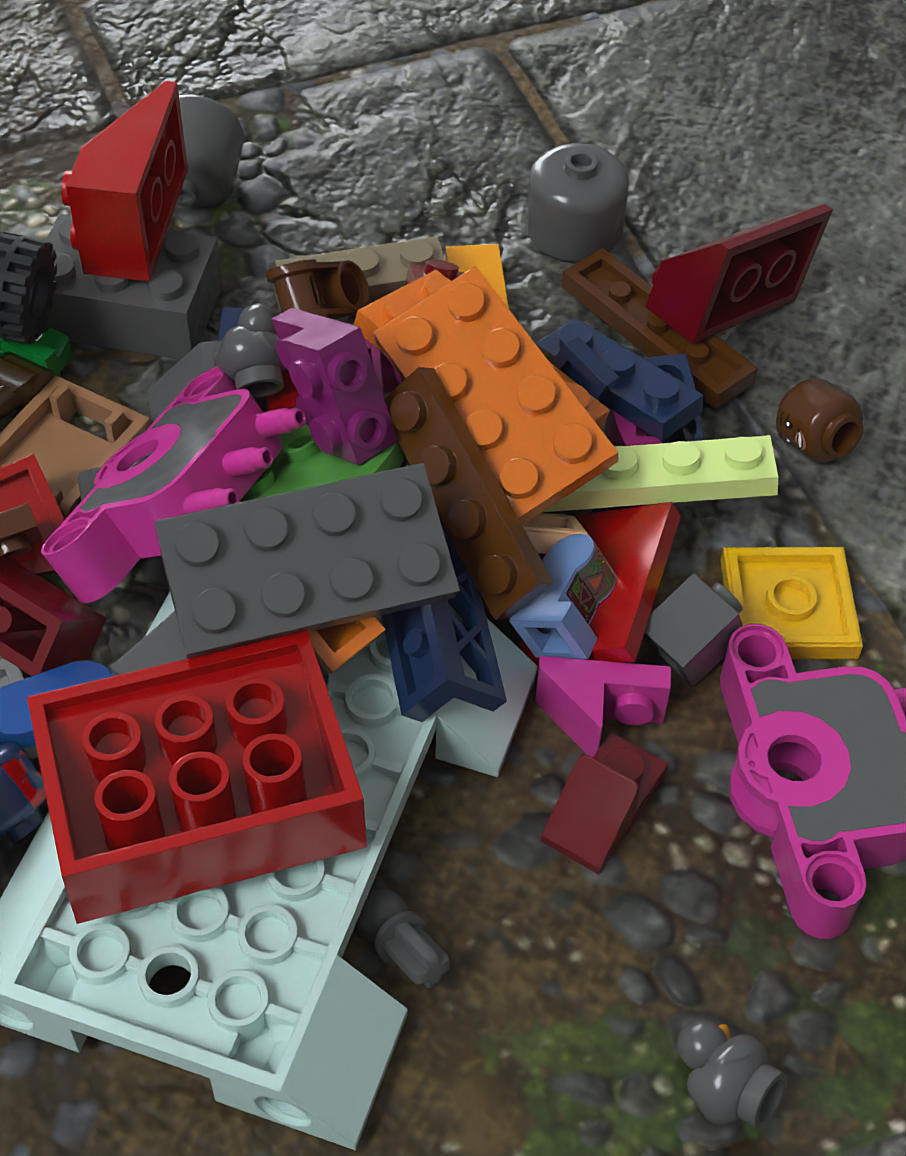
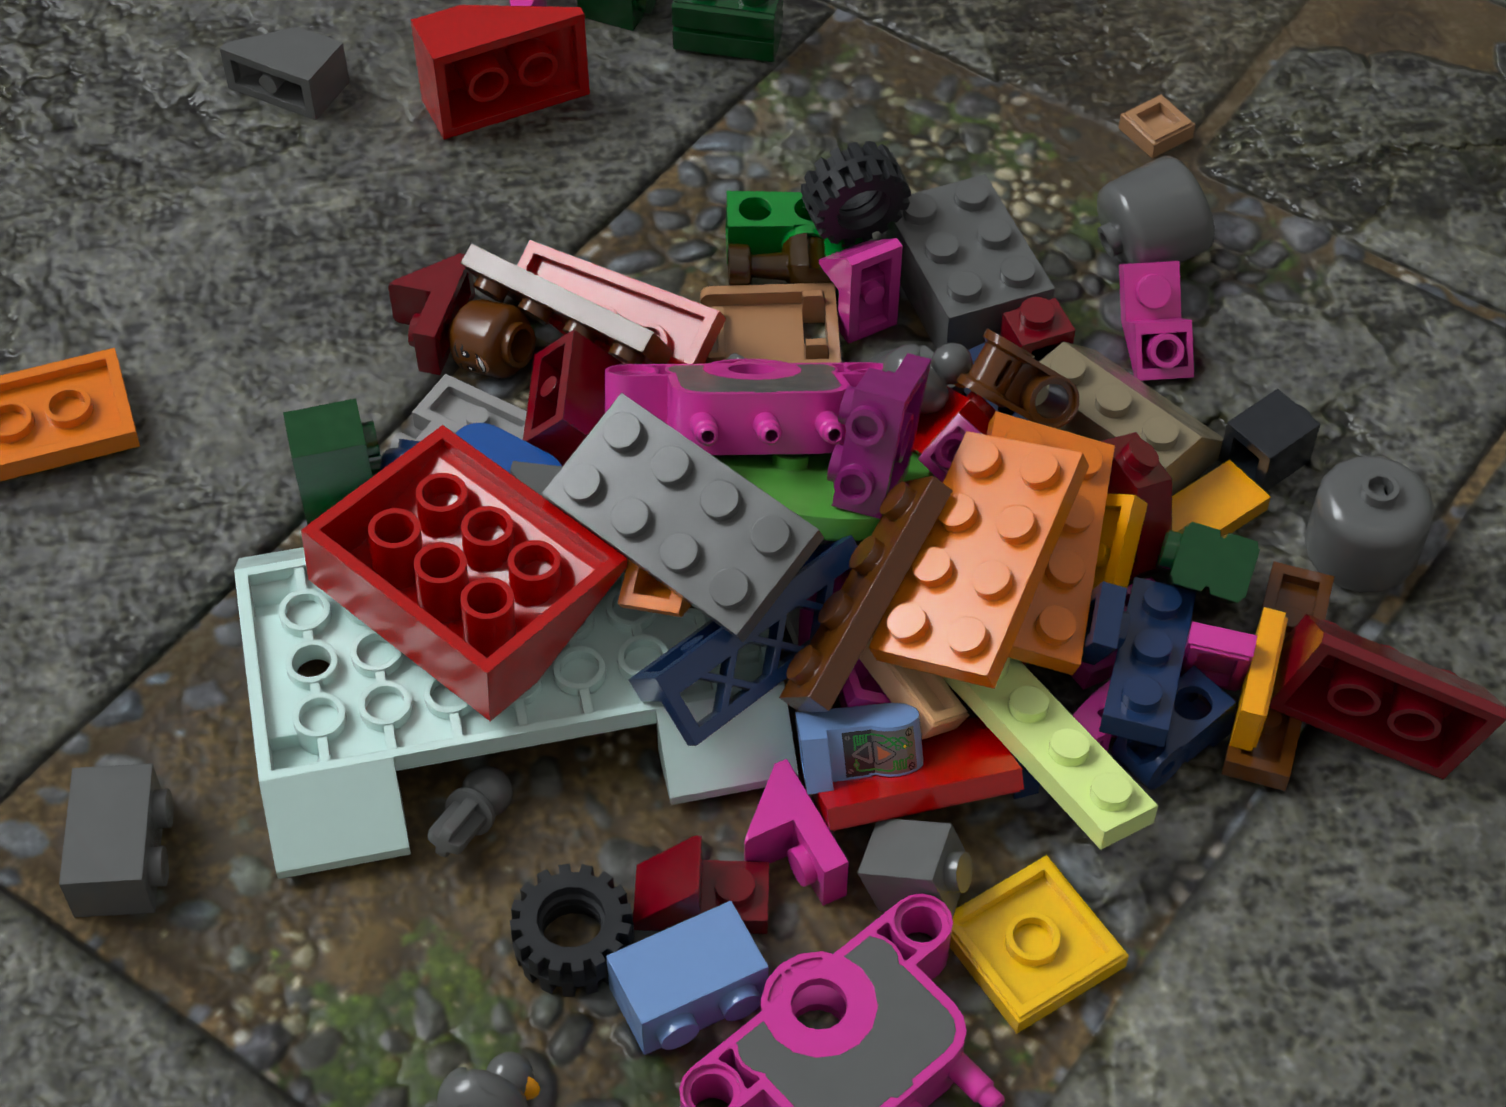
camera: 60 degrees right, 0 degrees up
red slope [61,80,188,281] -> none
reddish brown head [776,378,864,463] -> none
none -> black tyre [510,864,634,997]
none -> medium blue brick [606,901,769,1055]
none -> dark pink slope [819,238,903,344]
none -> dark red brick [1000,297,1076,361]
none -> medium nougat tile [1119,94,1195,158]
none -> dark pink slope [1119,261,1194,381]
none -> dark green brick [1155,522,1260,604]
none -> dark pink tile [1180,621,1257,691]
none -> black brick [1218,389,1321,492]
none -> light orange tile [1229,607,1288,751]

